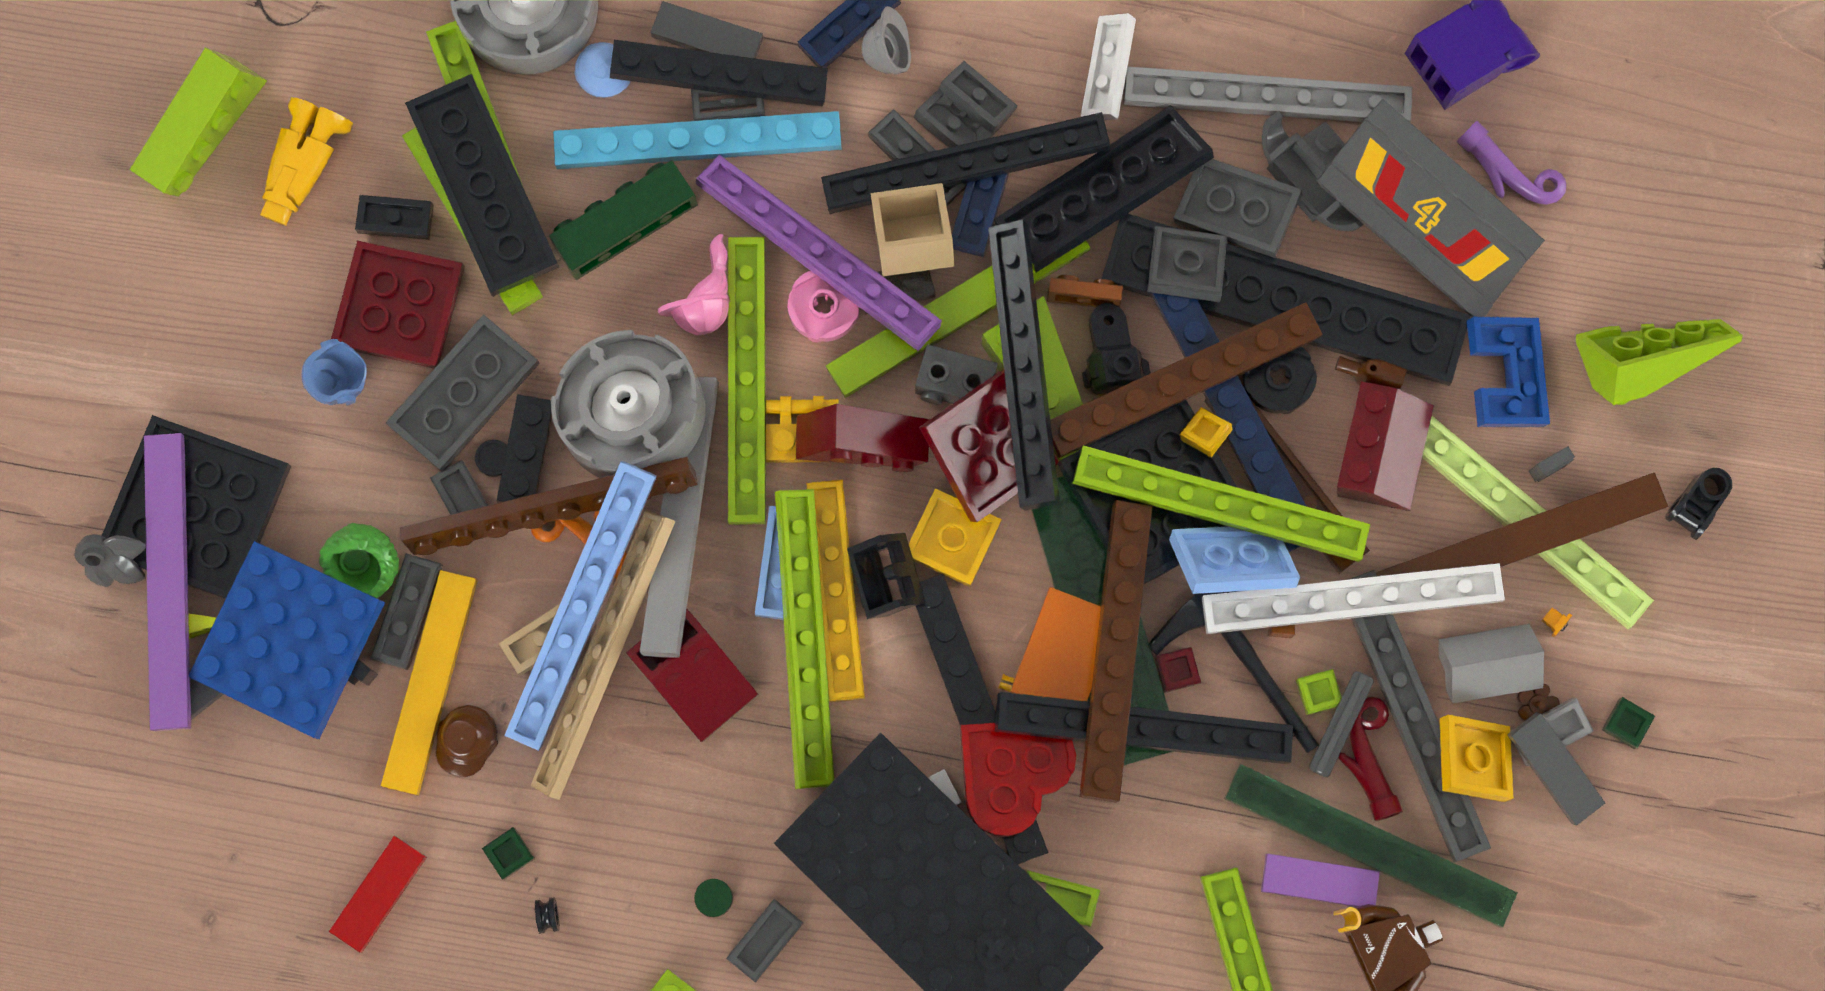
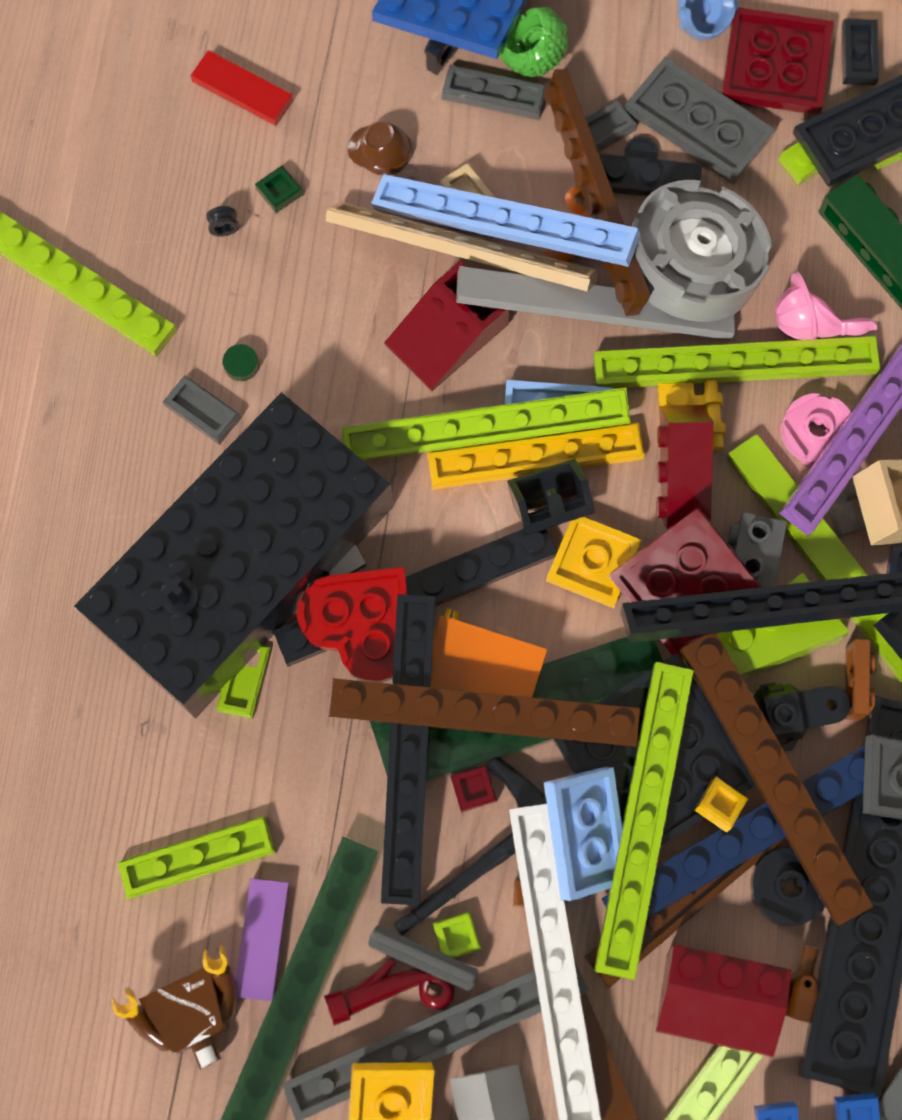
camera: 90 degrees right, 5 degrees down
yellow tile [381,570,478,796] -> none

